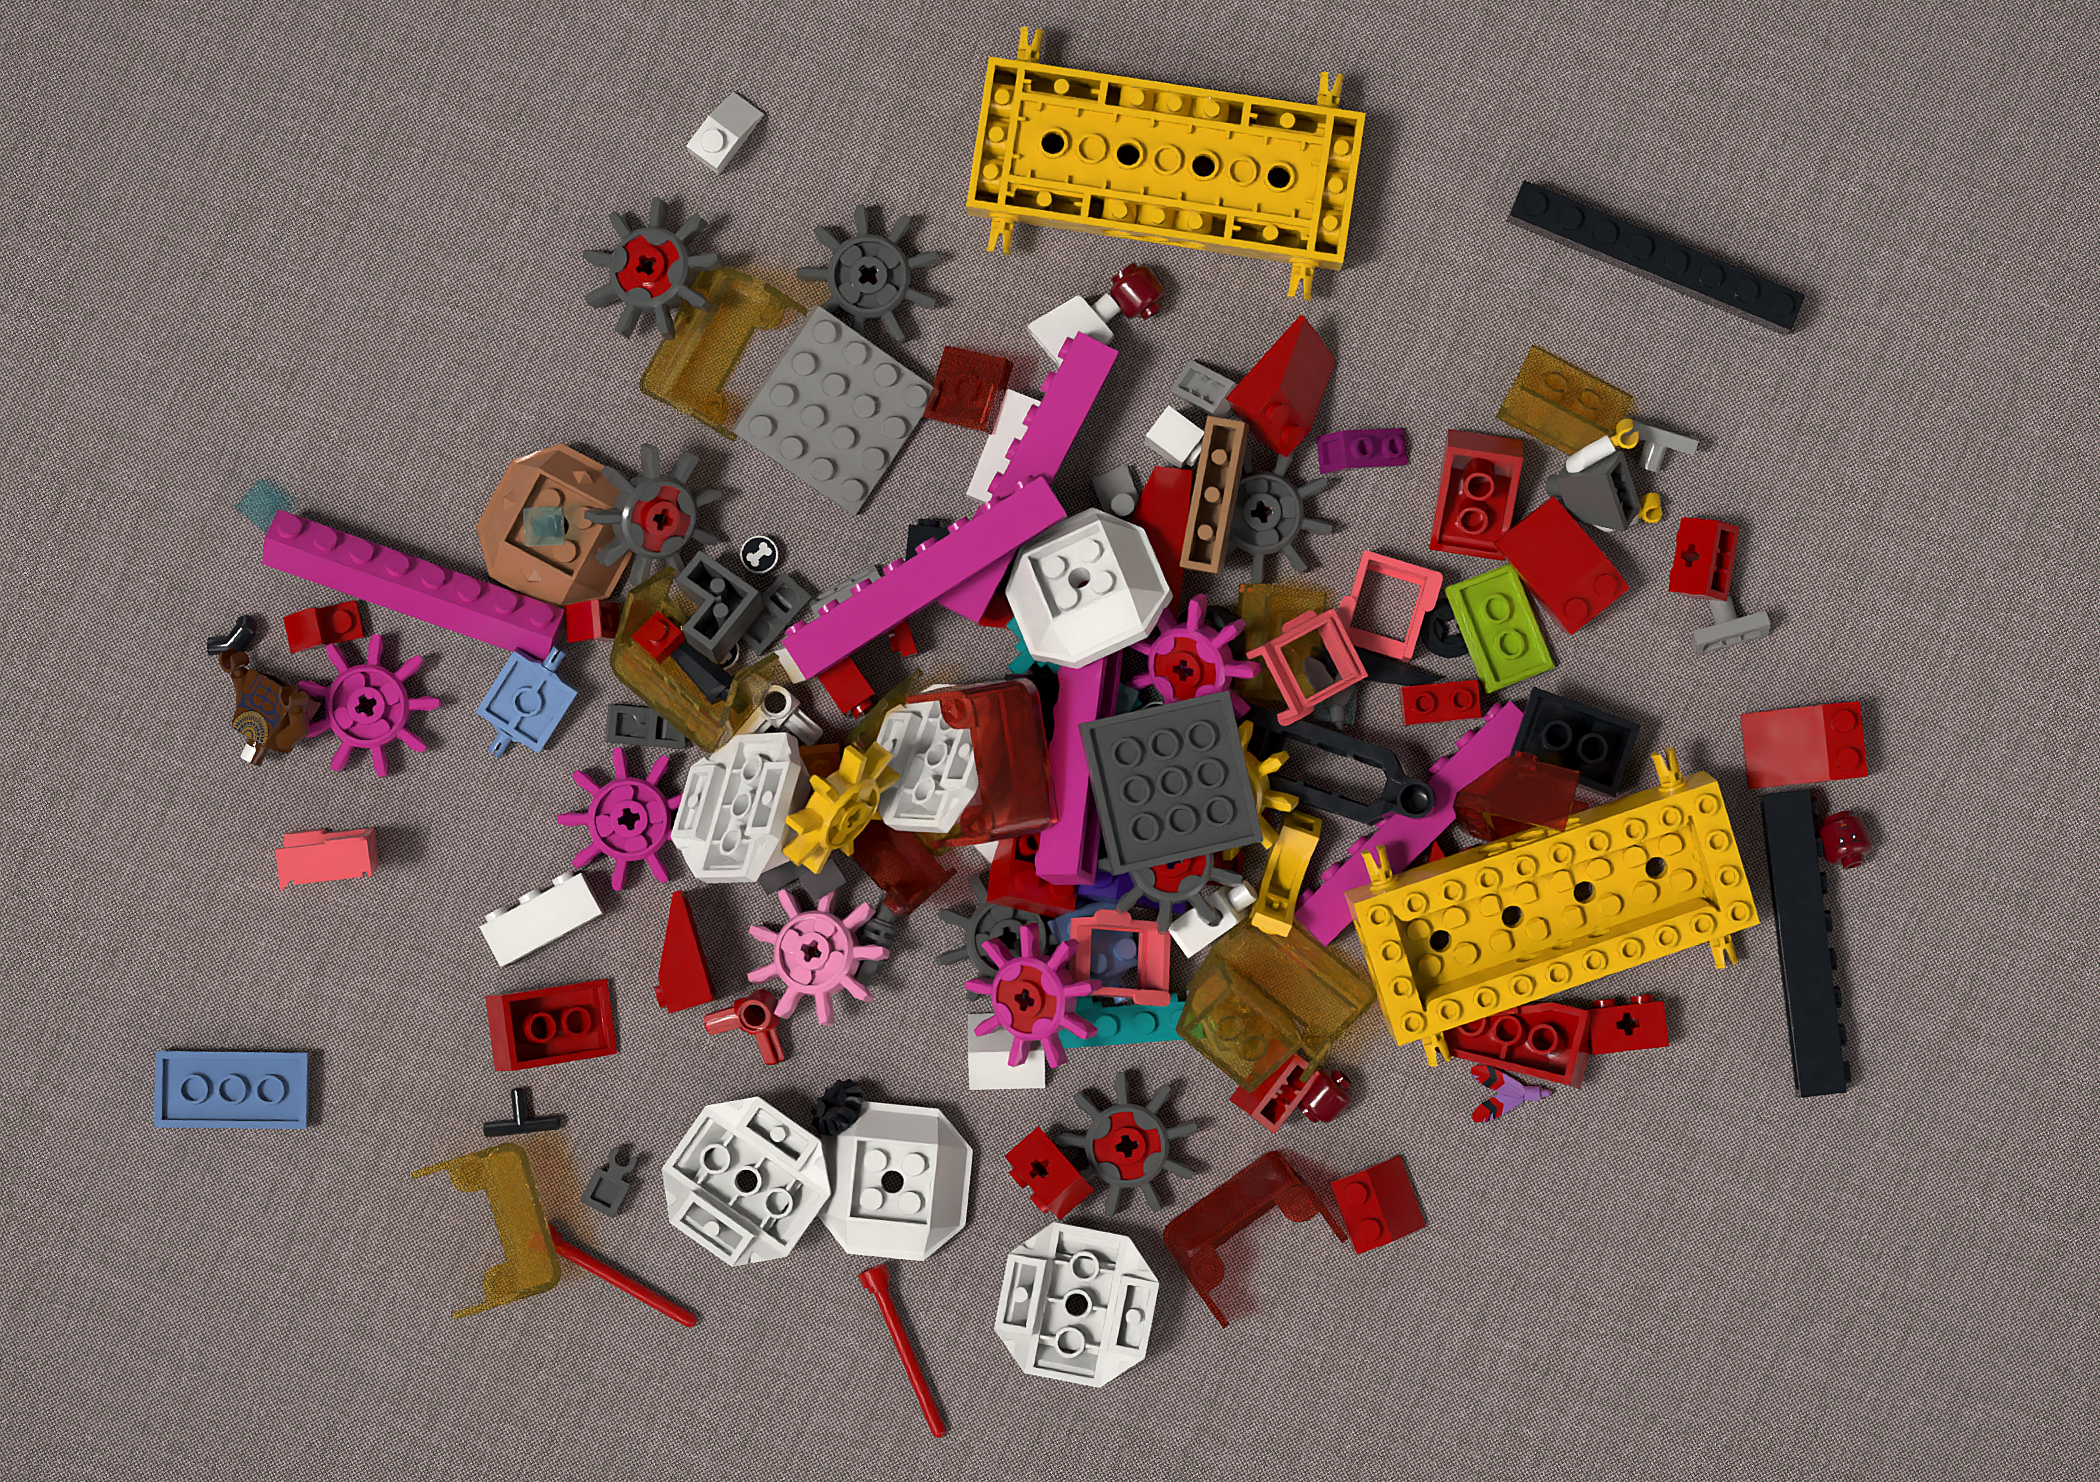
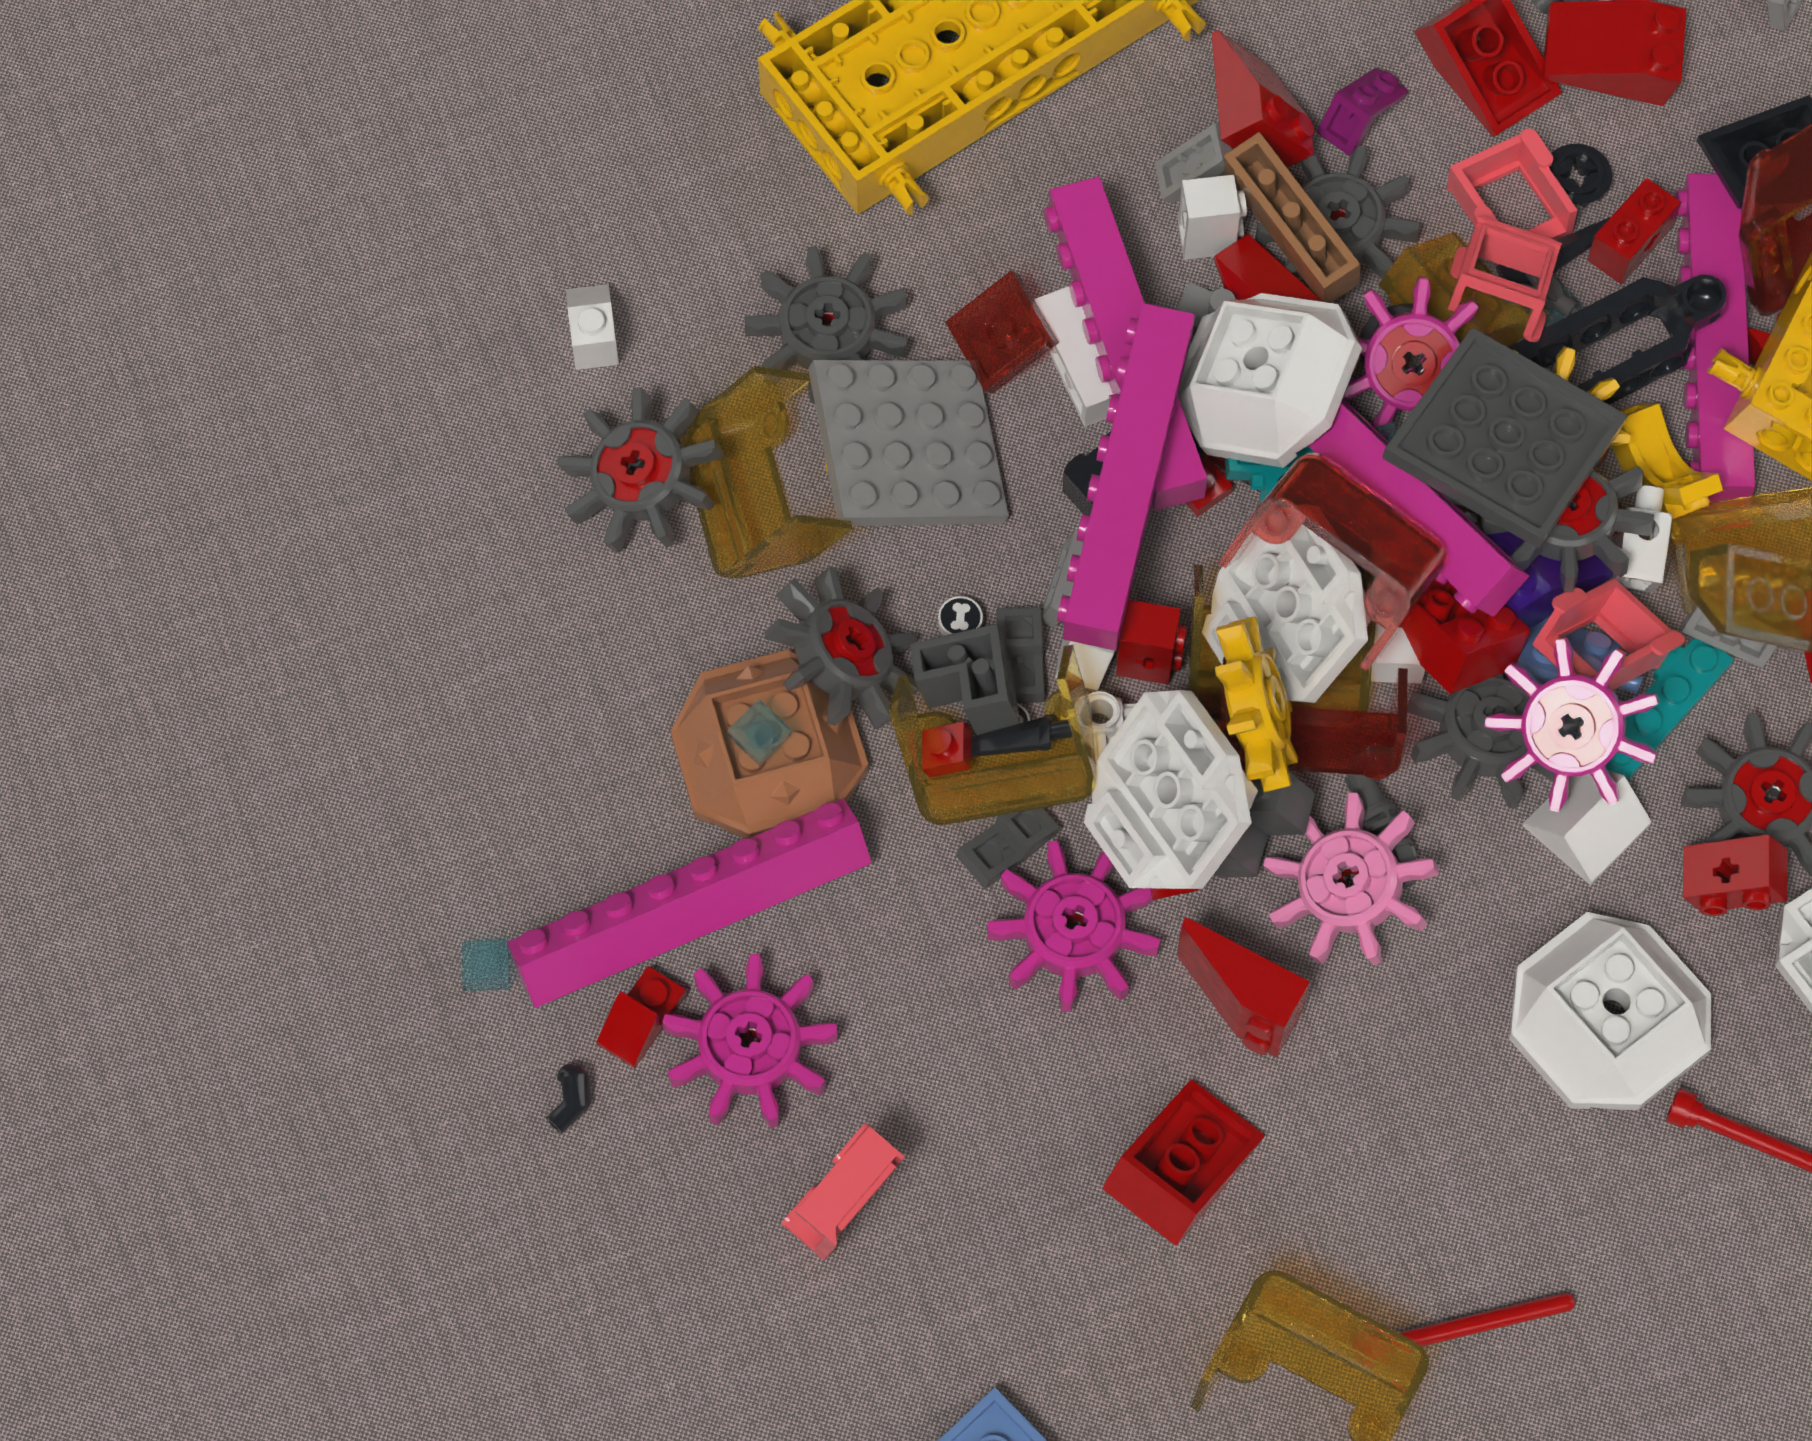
camera: 45 degrees left, 20 degrees down
reddish brown torso [218,648,321,766] -> none
medium blue plate [475,644,581,758] -> none
white brick [480,870,605,967] -> none
black piece [483,1088,560,1138] -> none
red slope [564,599,621,643] -> none
dark grey plate [580,1146,638,1218] -> none
white piece [662,1096,832,1267] -> none
red axle [704,989,786,1065] -> none
black gear [811,1079,863,1136] -> none
red plate [887,620,918,659] -> none
white torso [1027,293,1121,367] -> none
dark red head [1110,262,1166,321] -> none
lime tile [1444,564,1555,694] -> none

